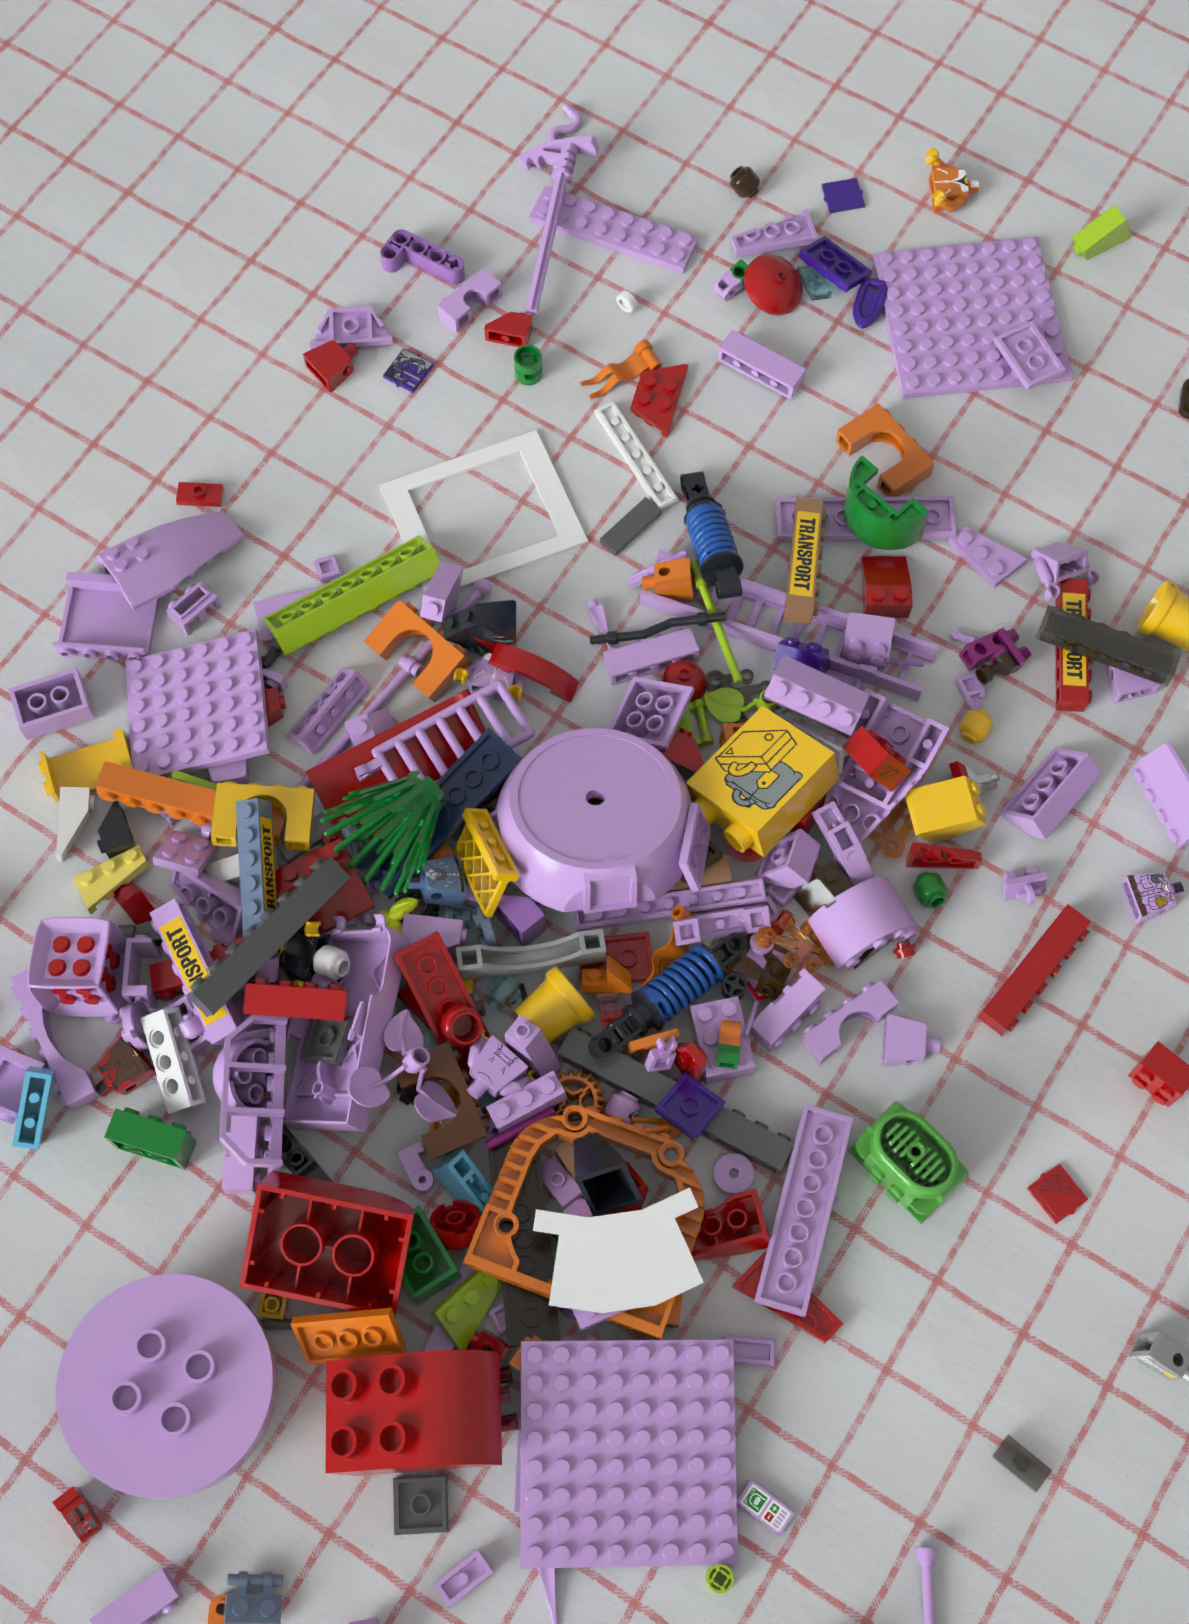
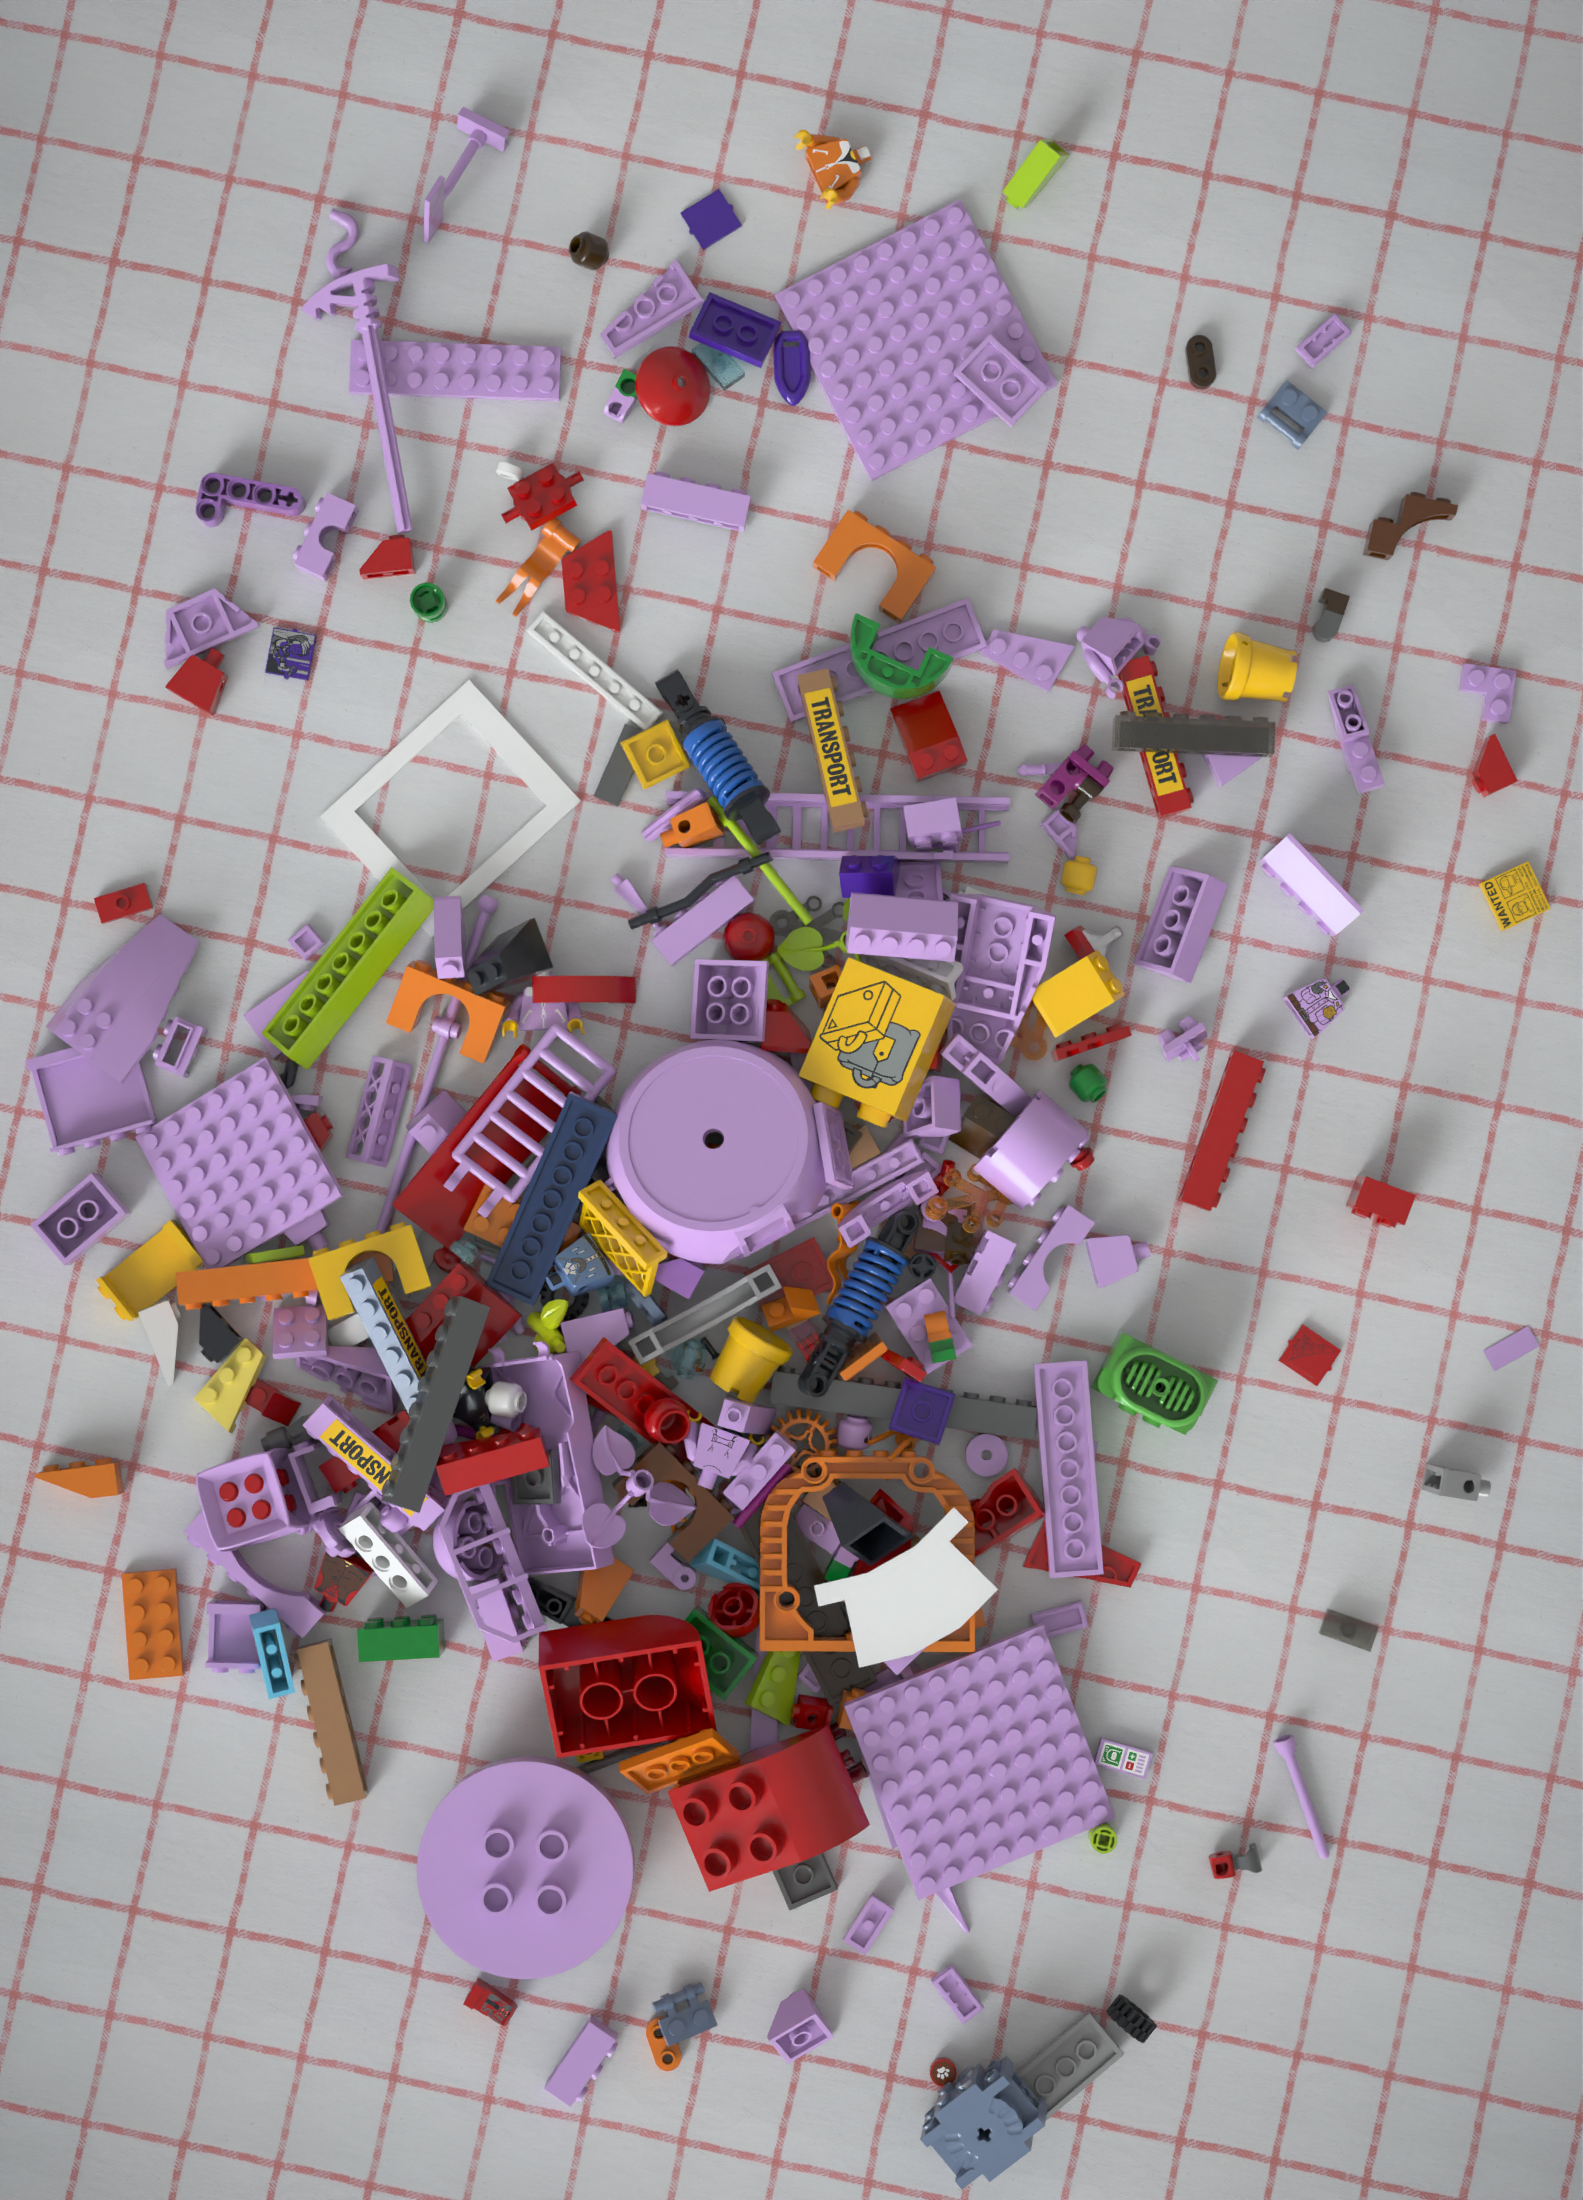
camera: 20 degrees left, 20 degrees up
green plant [320,771,446,896] -> none
lavender plate [644,1036,678,1072] -> none
red brick [842,726,911,792] -> none
none -> medium nougat brick [294,1638,369,1806]
none -> lavender piece [424,107,510,244]
none -> red plate [501,463,584,531]
none -> orange slope [574,1557,634,1625]
none -> yellow tile [620,719,691,790]

